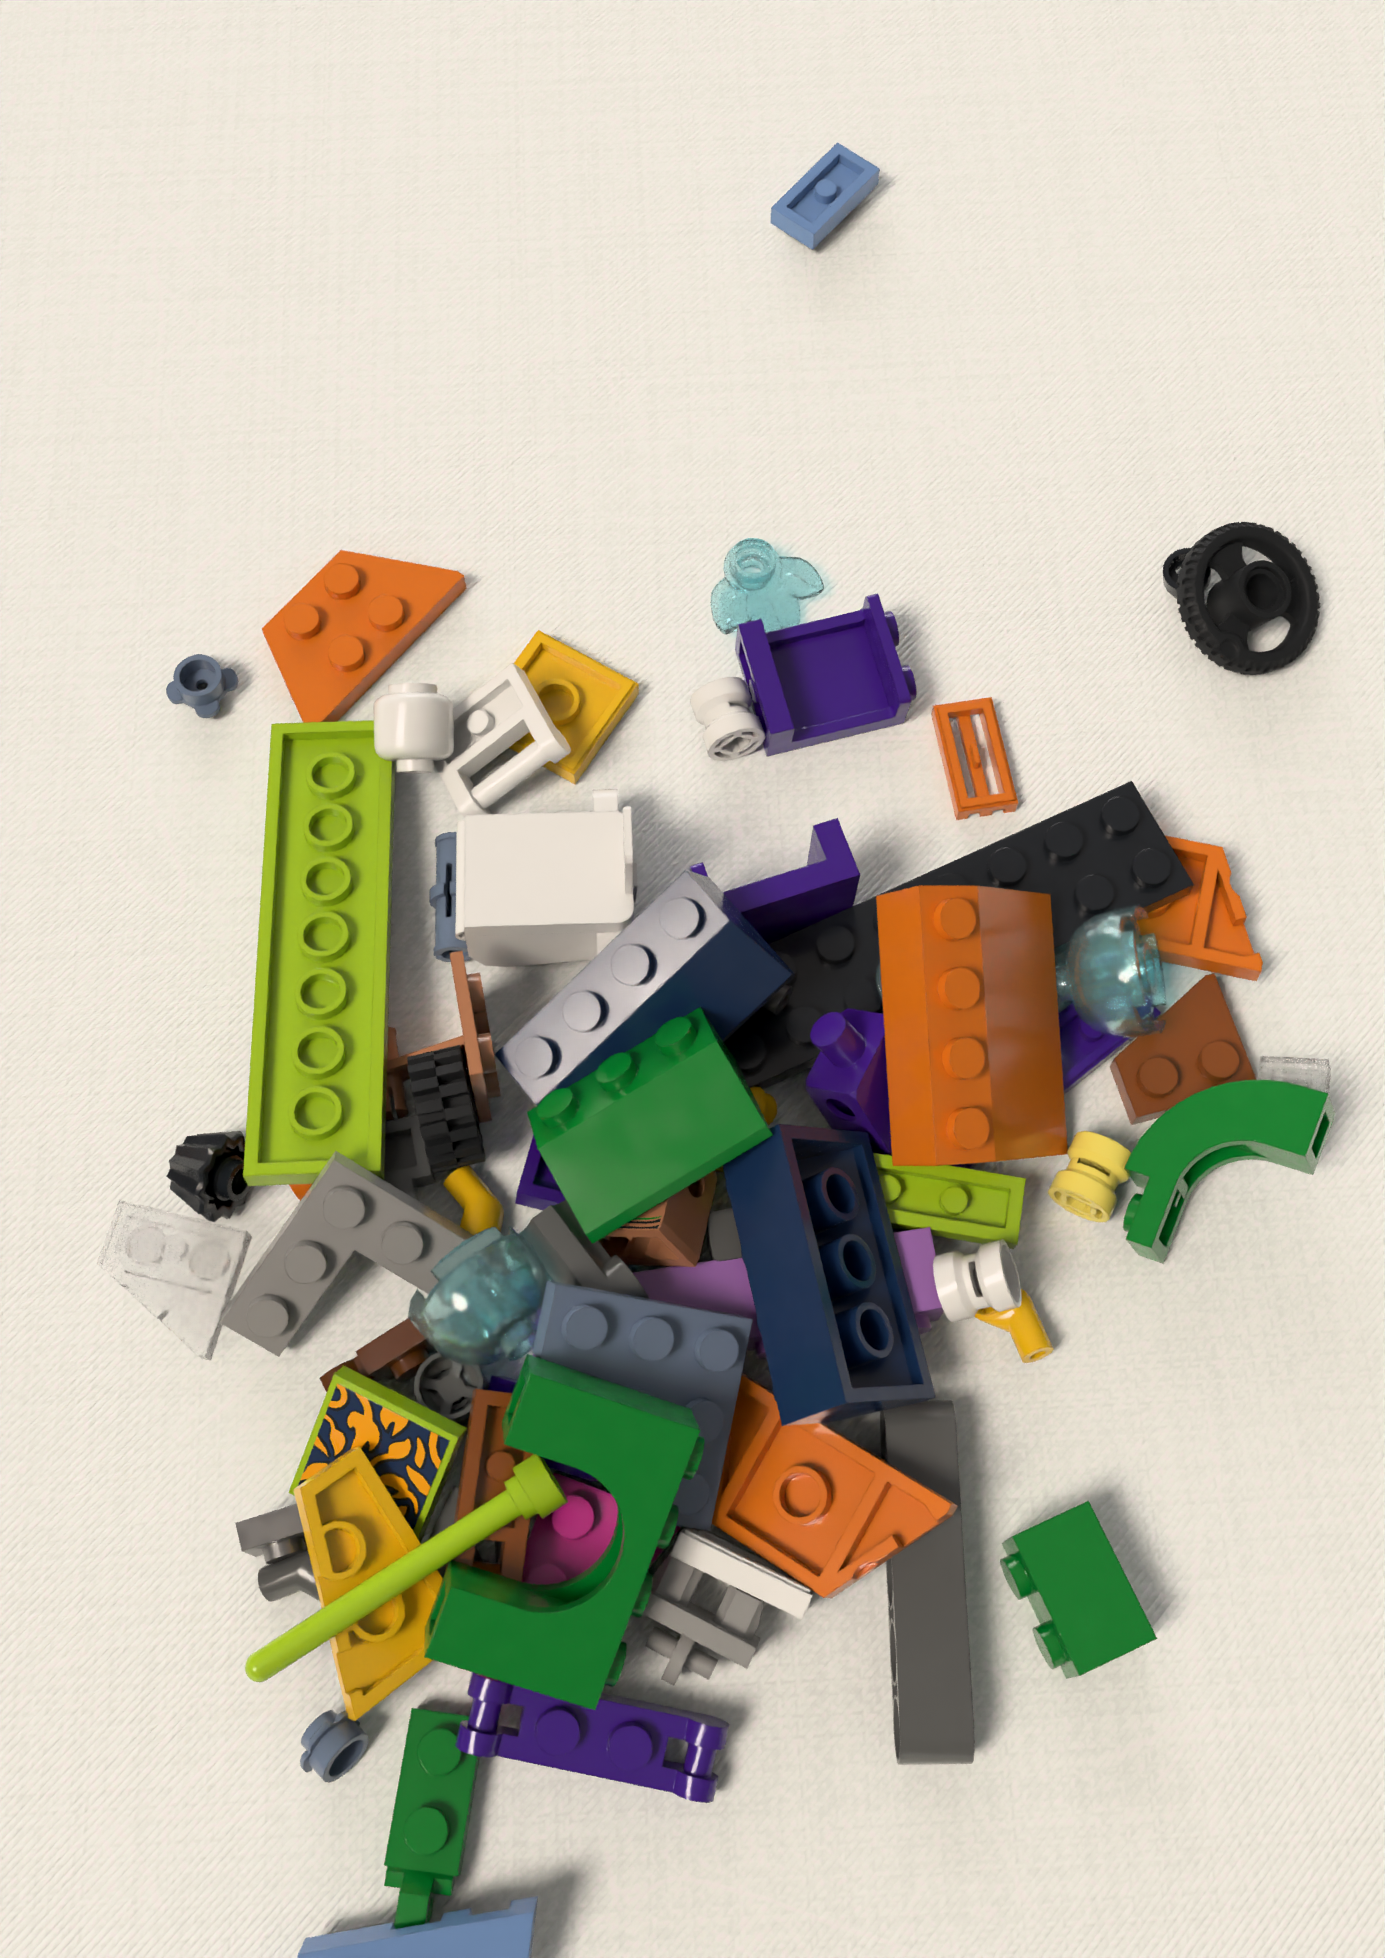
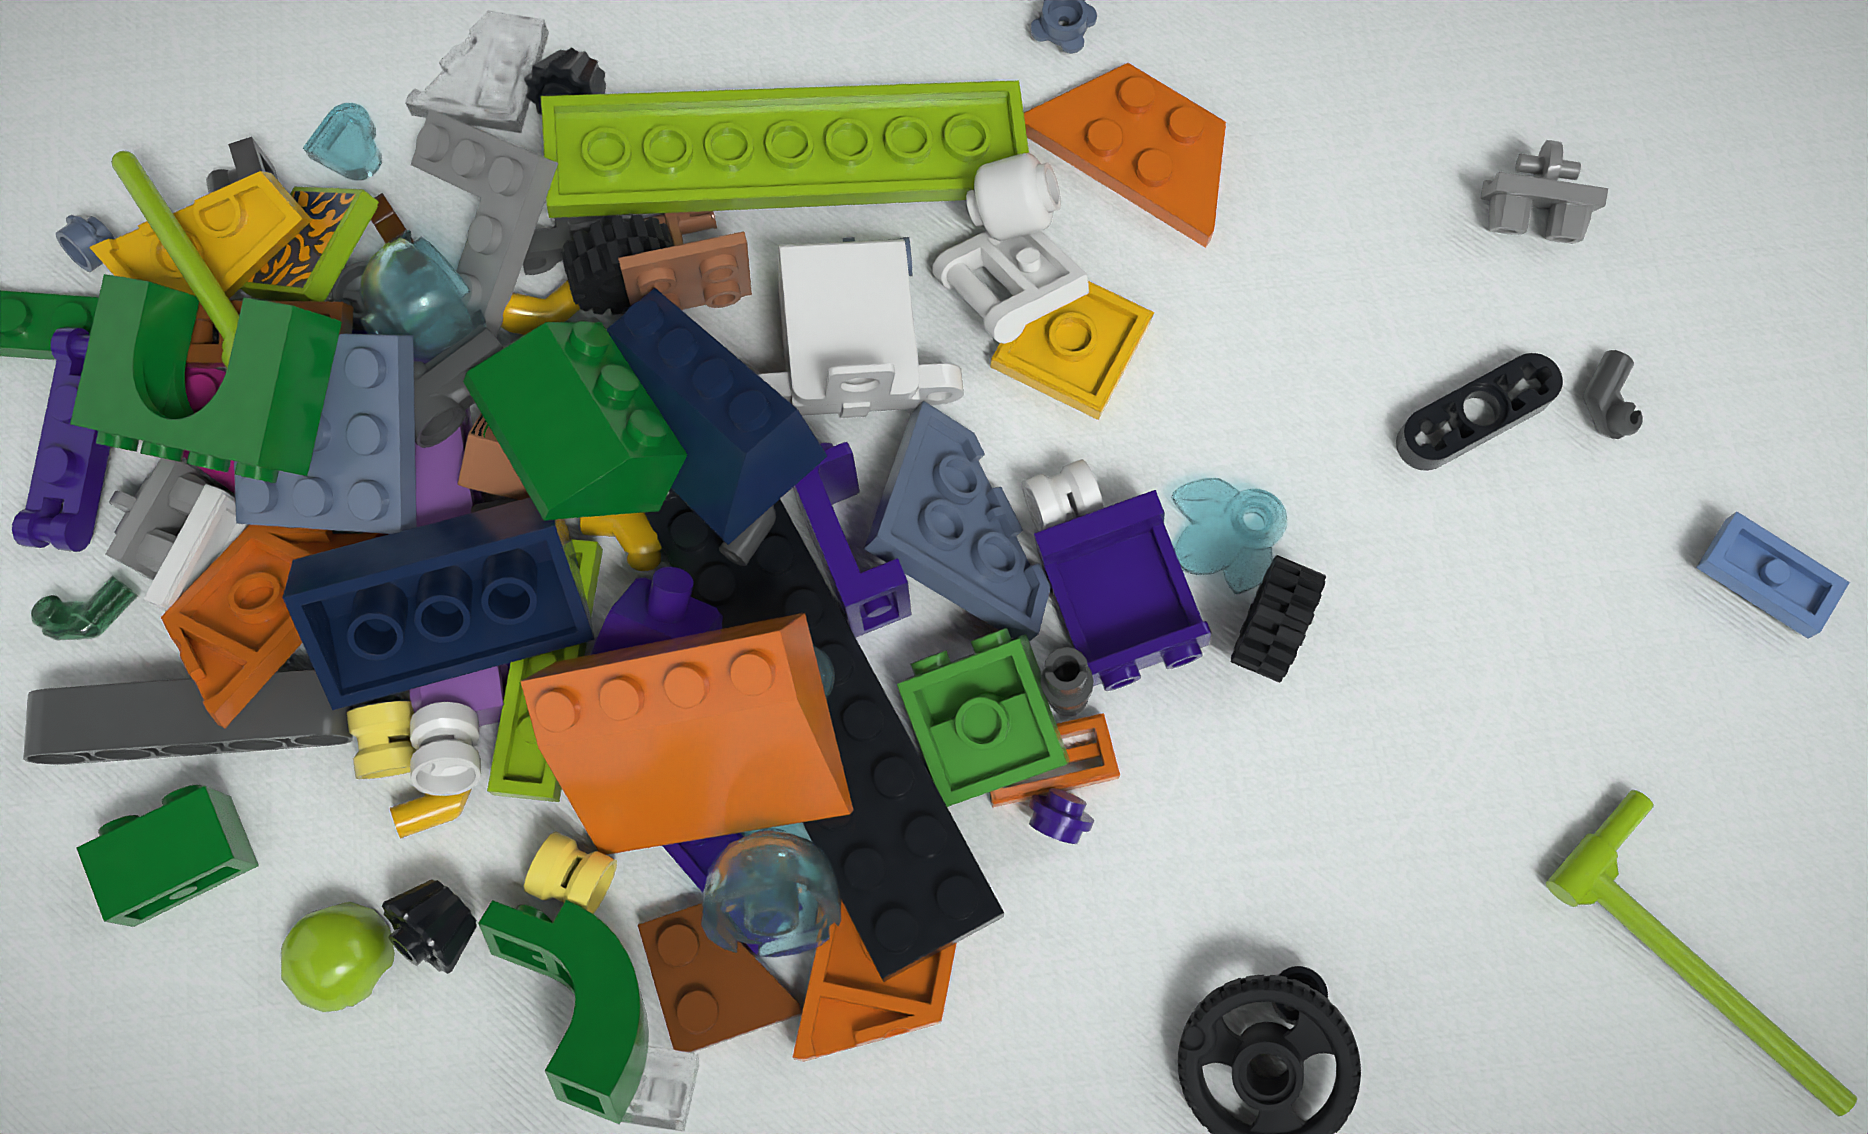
camera: 85 degrees right, 5 degrees up
none -> clear green arm [31,575,138,641]
none -> lime hair [281,902,395,1013]
none -> clear light blue tile [303,103,382,181]
none -> light yellow wheel [346,701,417,779]
none -> black piece [382,879,477,974]
none -> sand blue plate [864,401,1051,641]
none -> bright green plate [897,628,1070,807]
none -> dark purple plate [1029,788,1094,844]
none -> dark grey pin [1040,647,1094,716]
none -> black tyre [1230,555,1326,683]
none -> black beam [1396,353,1563,471]
none -> light grey hips [1480,140,1608,244]
none -> lime bar [1546,789,1857,1116]
none -> dark grey arm [1583,350,1643,439]

